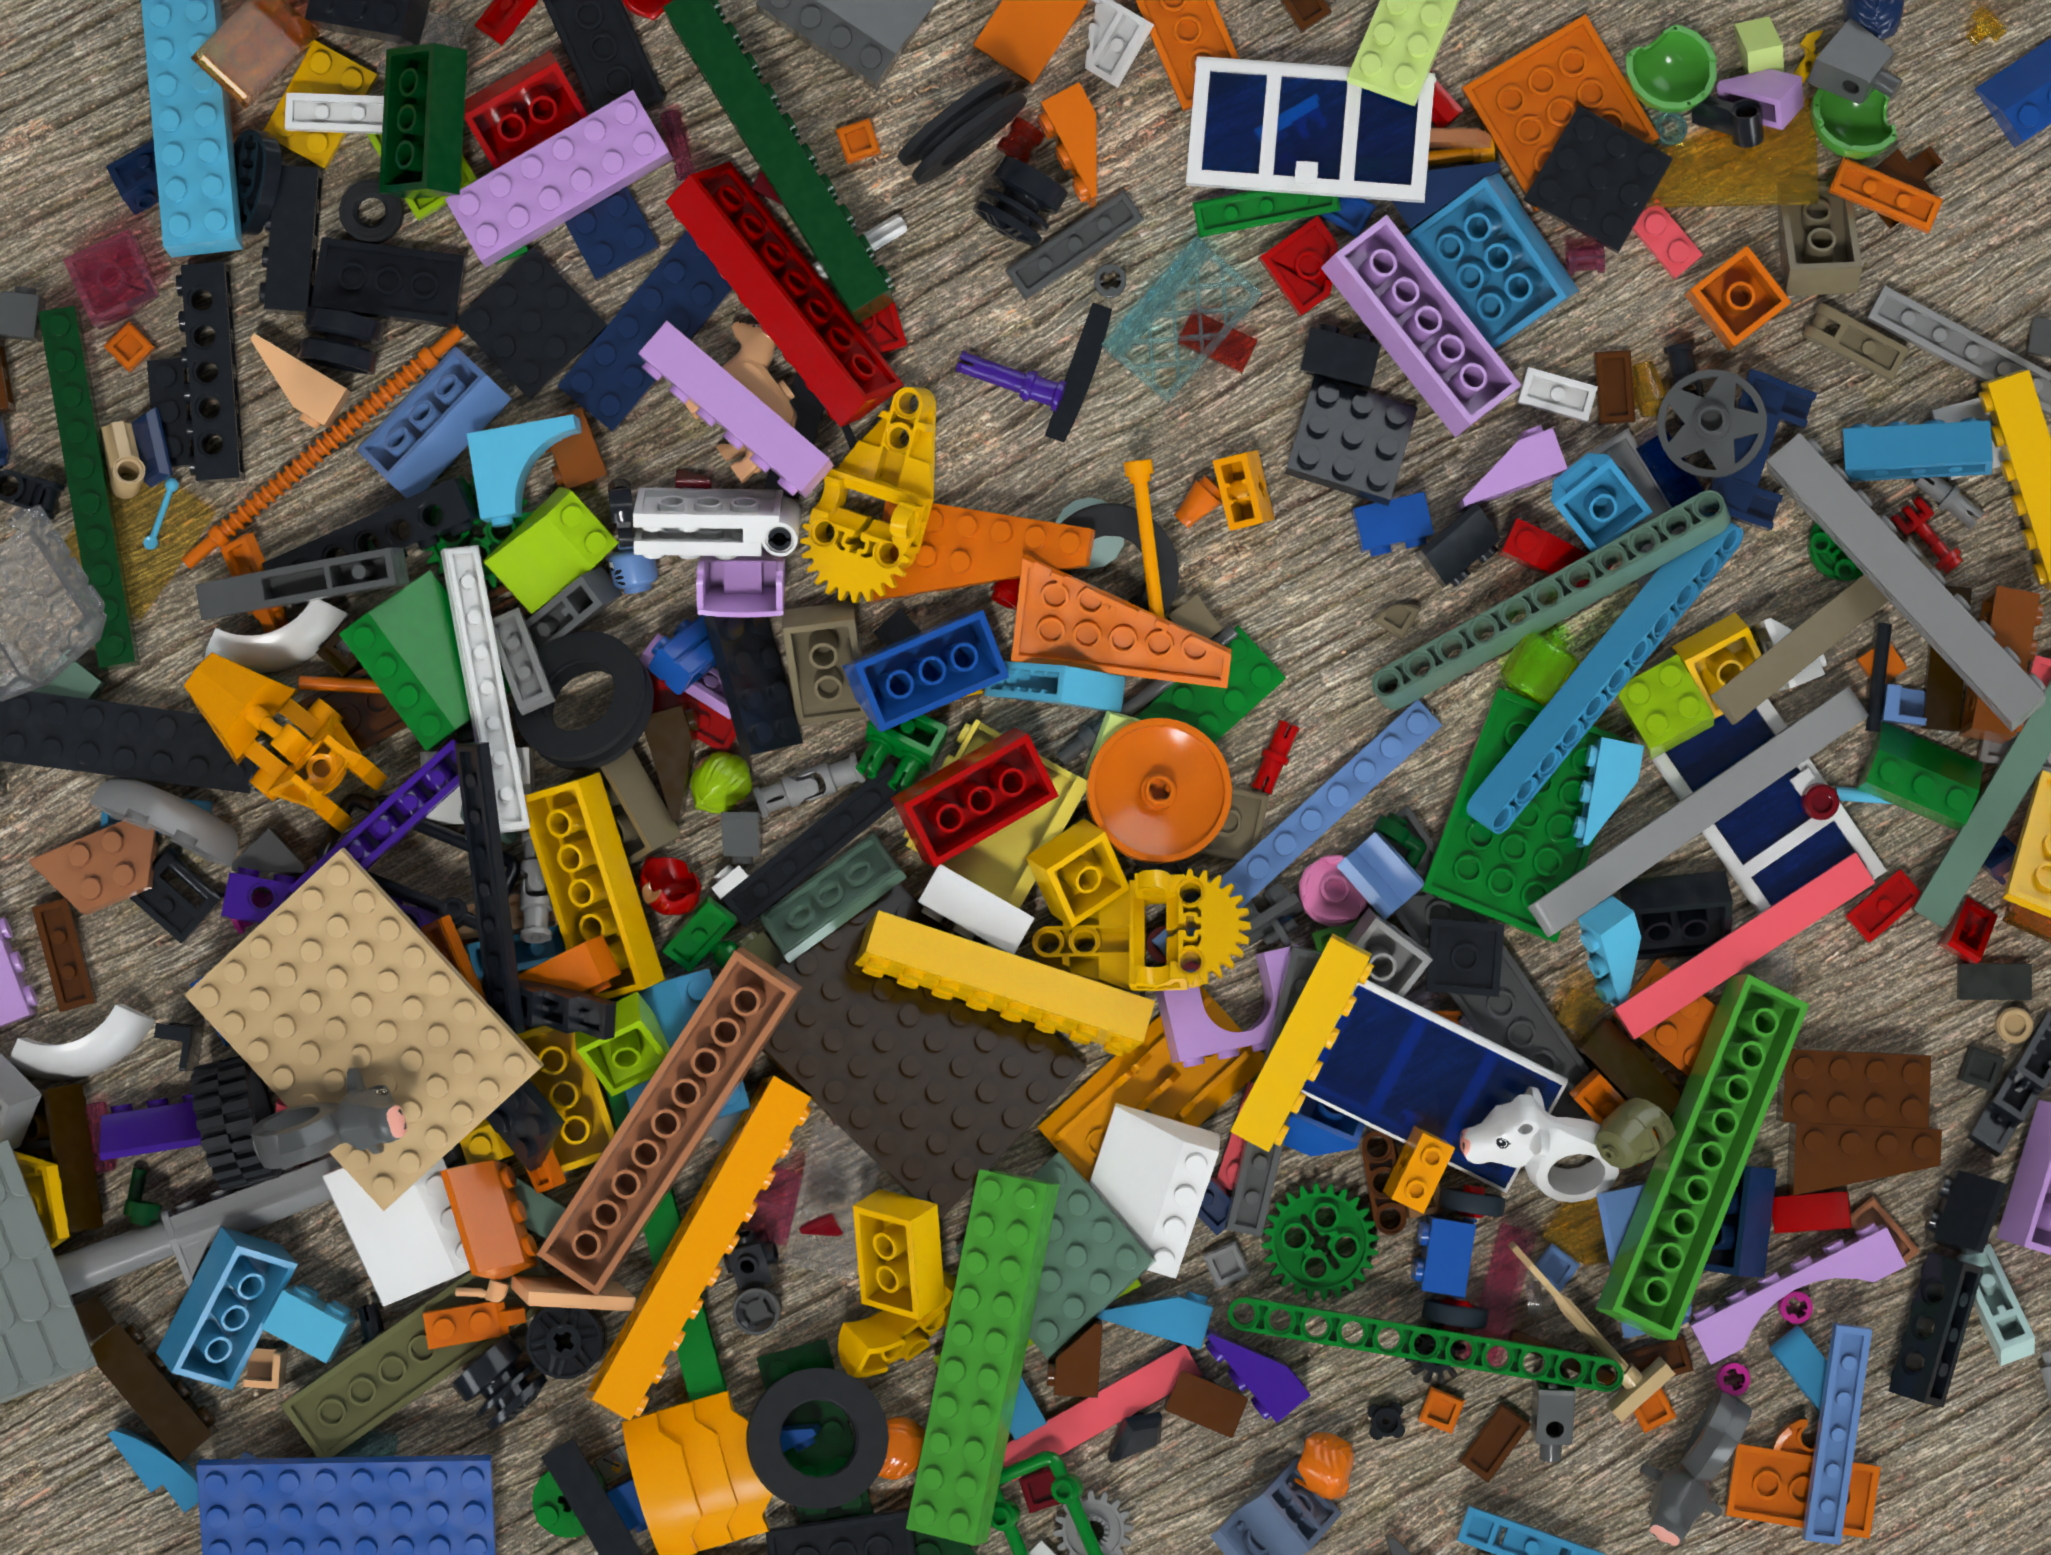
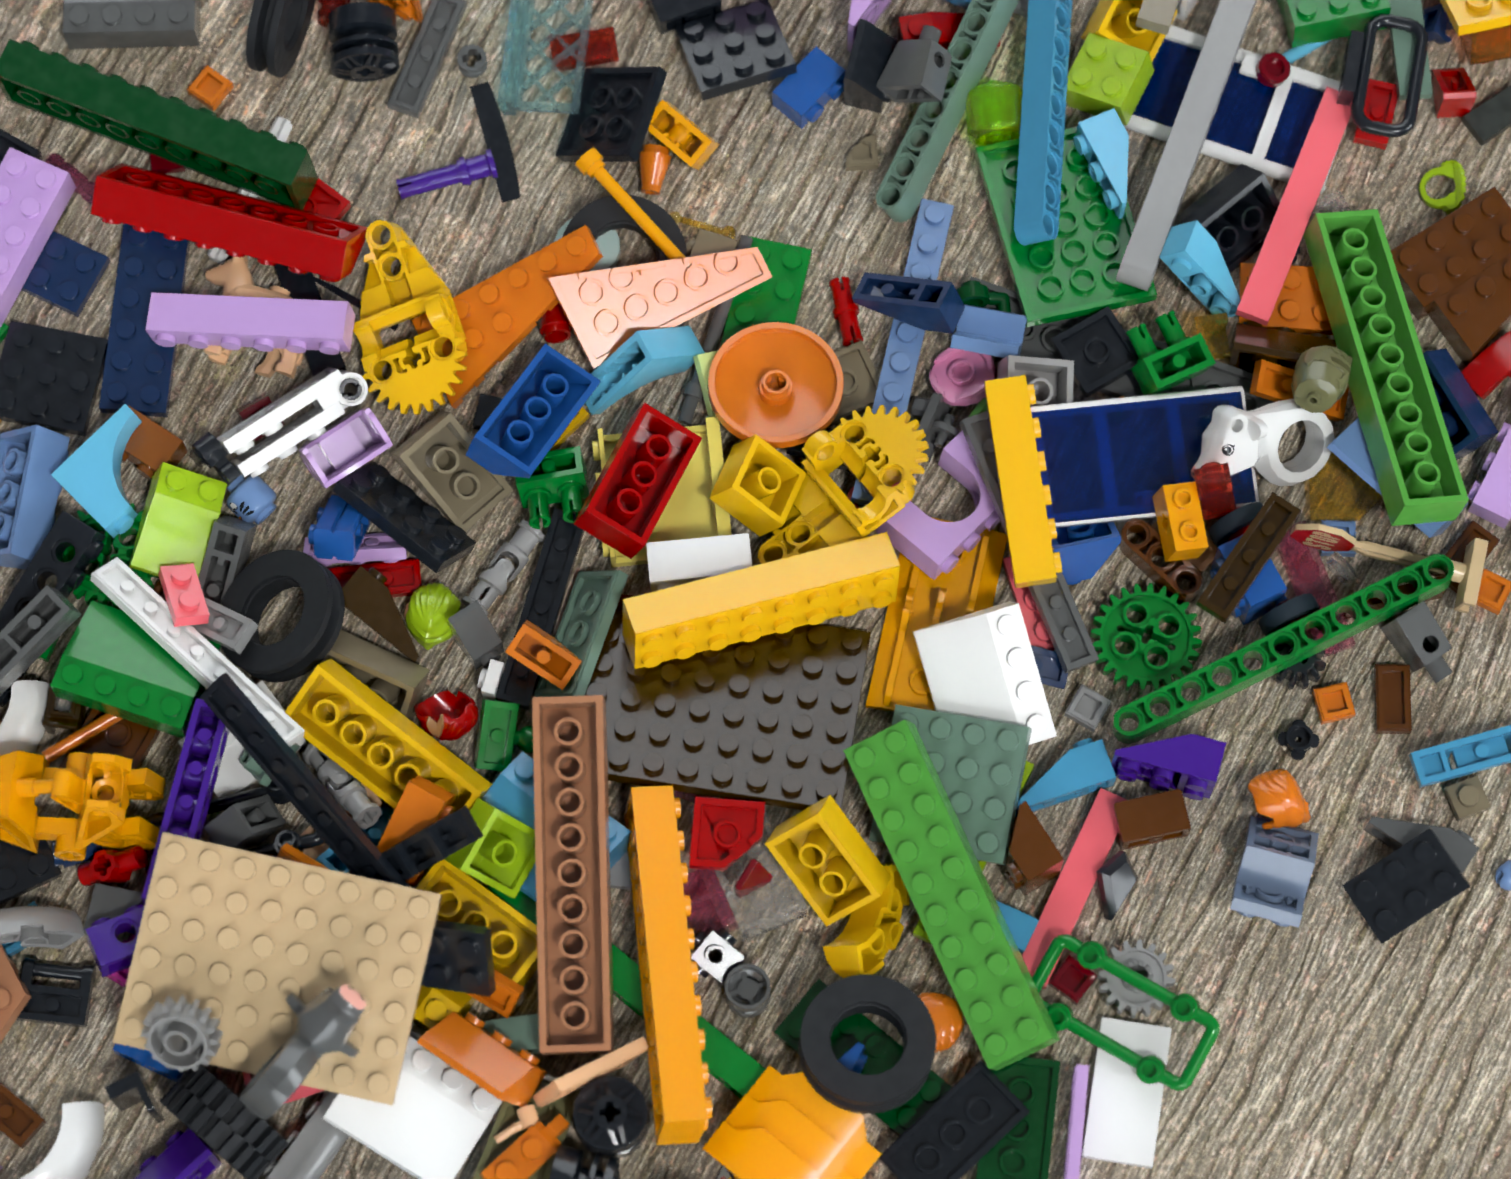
camera: 35 degrees left, 15 degrees down
none -> red axle [77,846,148,886]
none -> light grey gear [141,995,223,1072]
none -> coral plate [159,563,210,627]
none -> dark grey brick [204,794,286,850]
none -> orange slope [505,620,582,690]
none -> black plate [555,67,667,162]
none -> clear yellow hinge [669,211,736,239]
none -> red plate [689,797,765,871]
none -> dark blue slope [852,272,965,334]
none -> dark grey torso [876,25,952,103]
none -> green brick [1126,310,1216,395]
none -> clear red slope [1194,462,1236,520]
none -> dark brown plate [1196,492,1302,623]
none -> black bar [1336,14,1428,137]
none -> lime piece [1419,160,1466,215]

